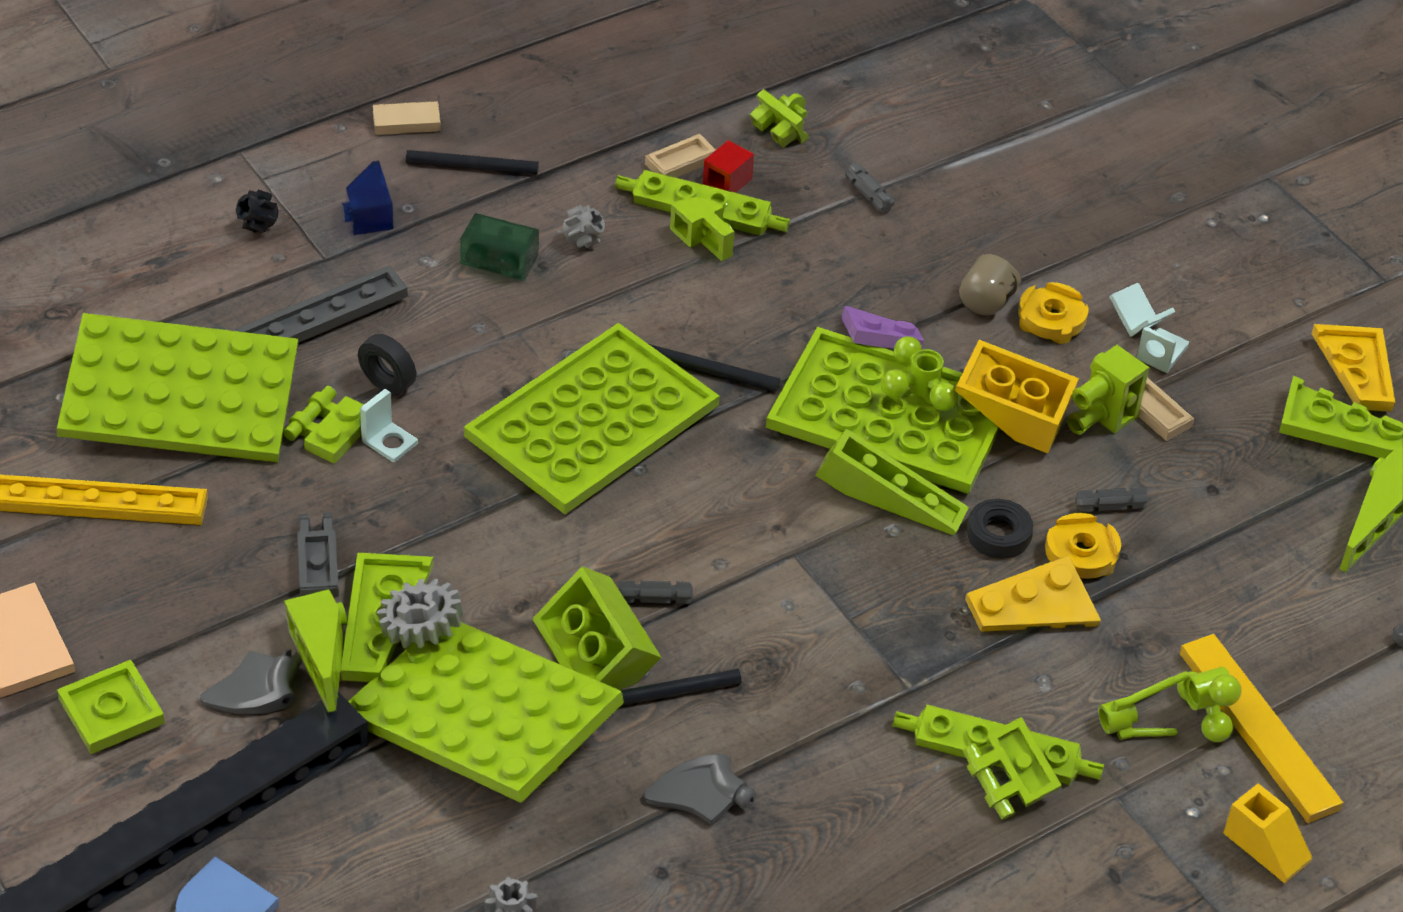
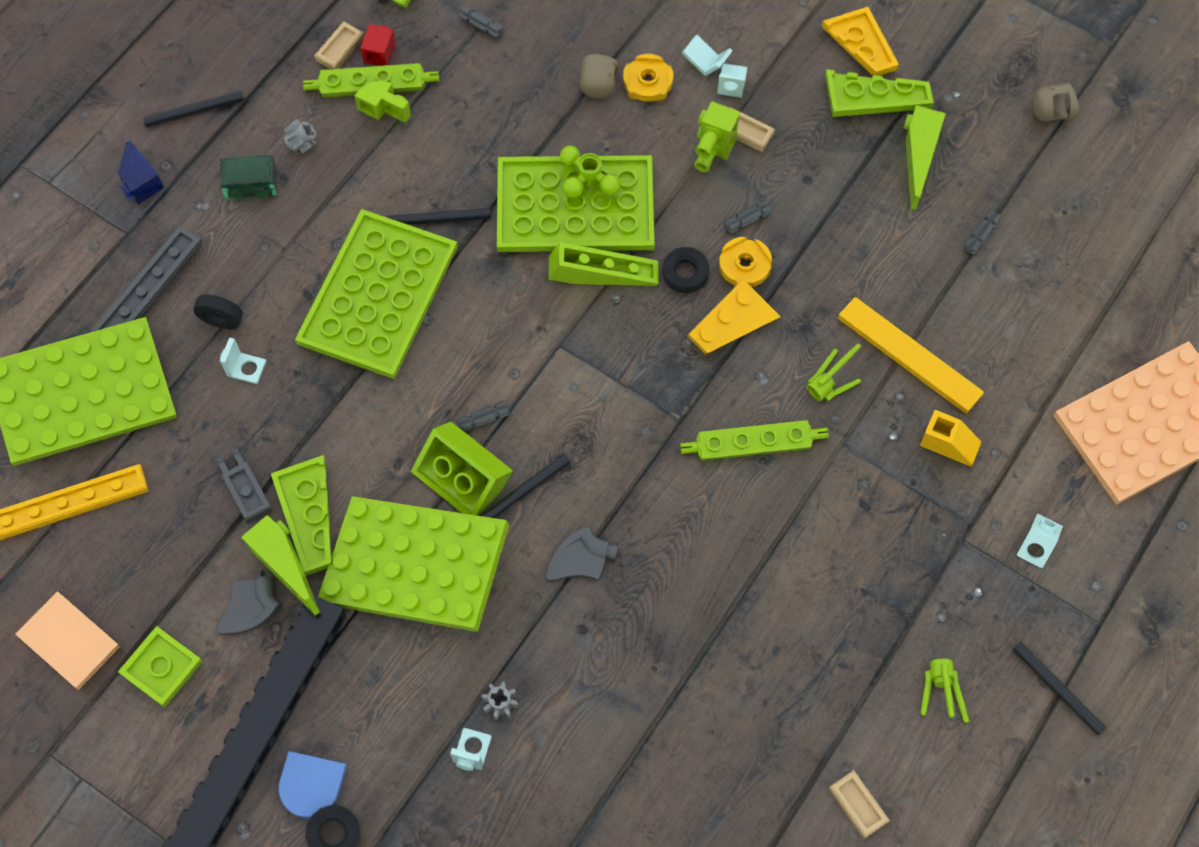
camera: 20 degrees left, 20 degrees up
black gear [236,189,279,233] -> none
lime plate [283,386,364,464] -> none
tan tile [373,101,441,135] -> none
light grey gear [377,579,464,648] -> none
medium lavender wing [842,306,924,349] -> none
yellow slope [955,340,1079,454] -> none
lime plate [962,717,1062,820] -> none
lime piece [1177,667,1241,742] -> none

